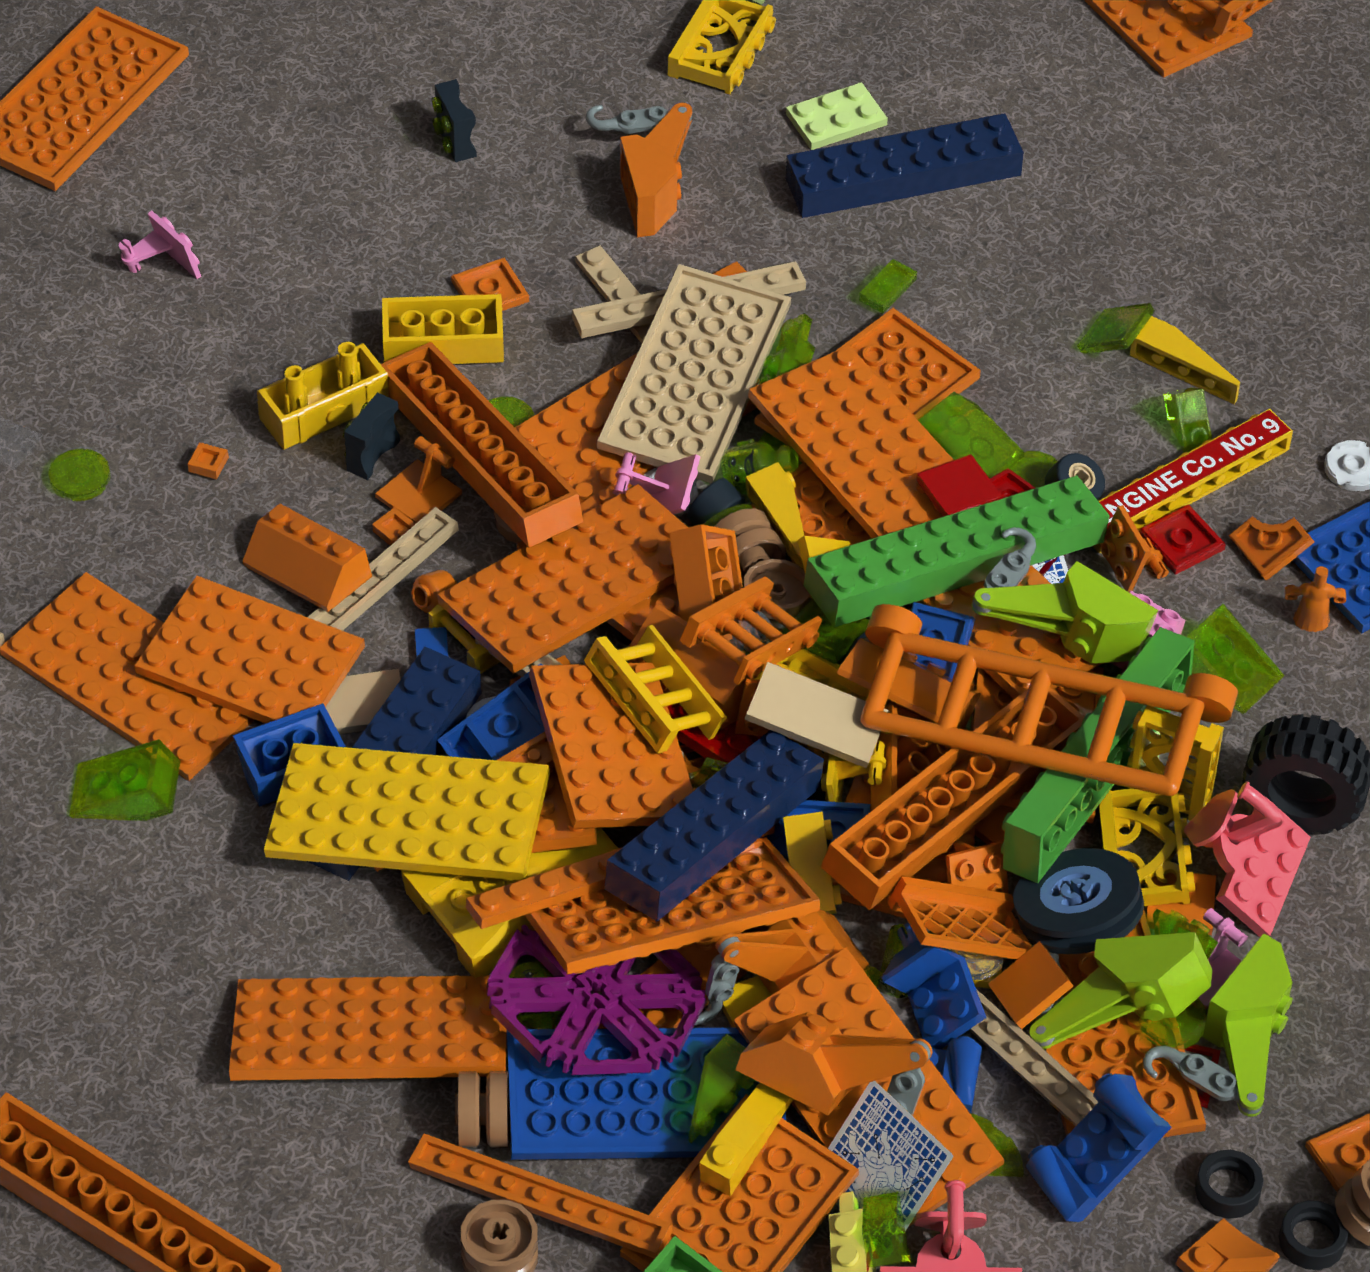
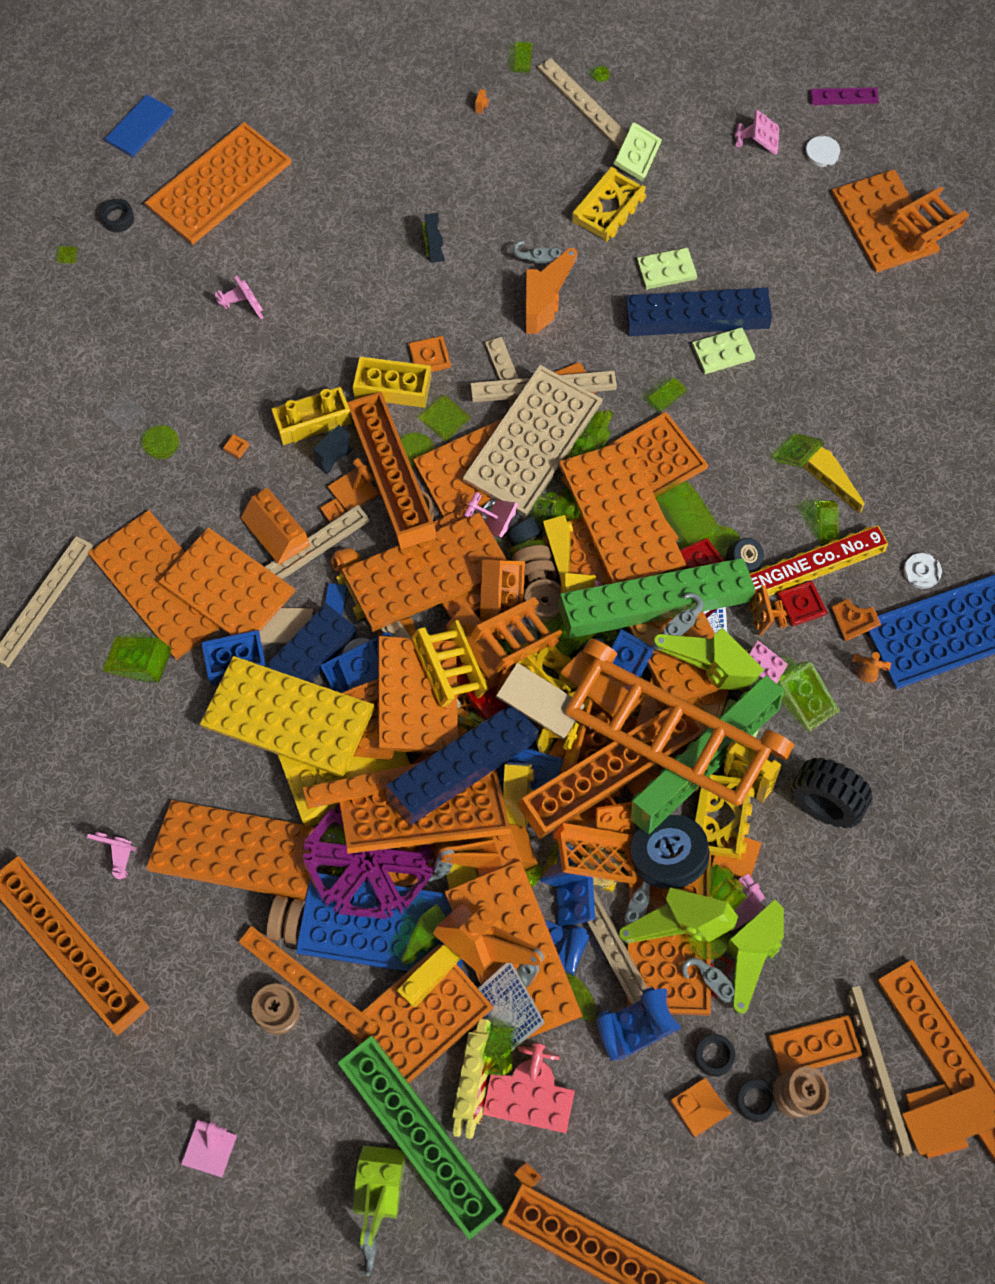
camera: 15 degrees right, 15 degrees up
red tile [916,454,1002,517] -> none
orange tile [988,941,1074,1029] -> none
coral plate [1184,781,1311,937] -> none
none -> bright pink plate [87,832,136,879]
none -> clear neon green tile [419,395,471,442]
none -> yellowish green plate [692,328,755,374]

